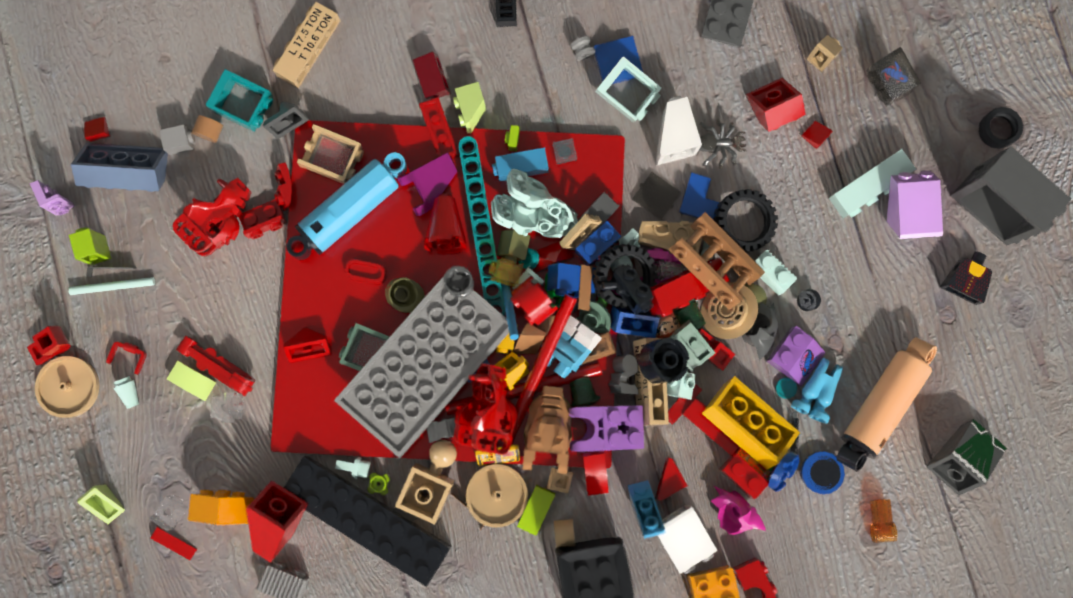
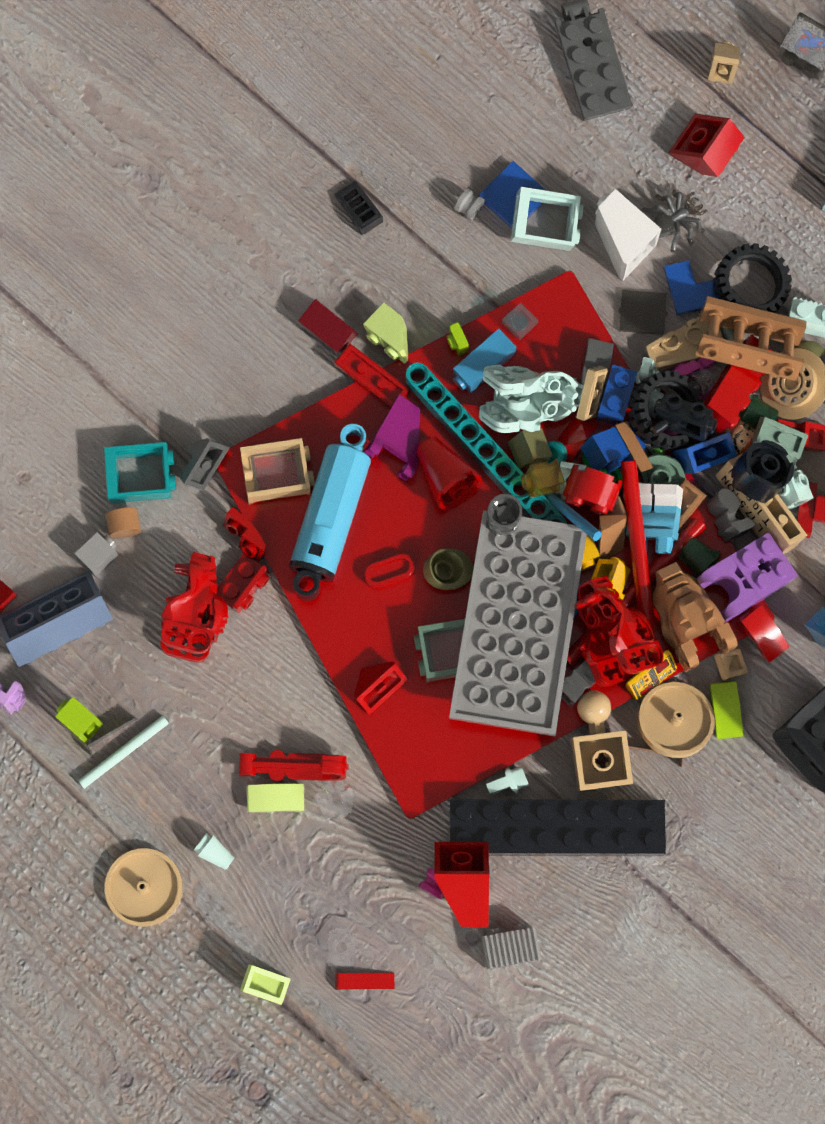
camera: 30 degrees left, 5 degrees down
red brick [27,326,71,365] -> none
red piece [106,342,147,375] -> none
light orange brick [188,490,254,525] -> none
tan brick [273,2,340,88] -> none
lime plate [367,473,390,495] -> none
tan piece [554,519,575,548] -> none
red slope [801,121,833,149] -> none

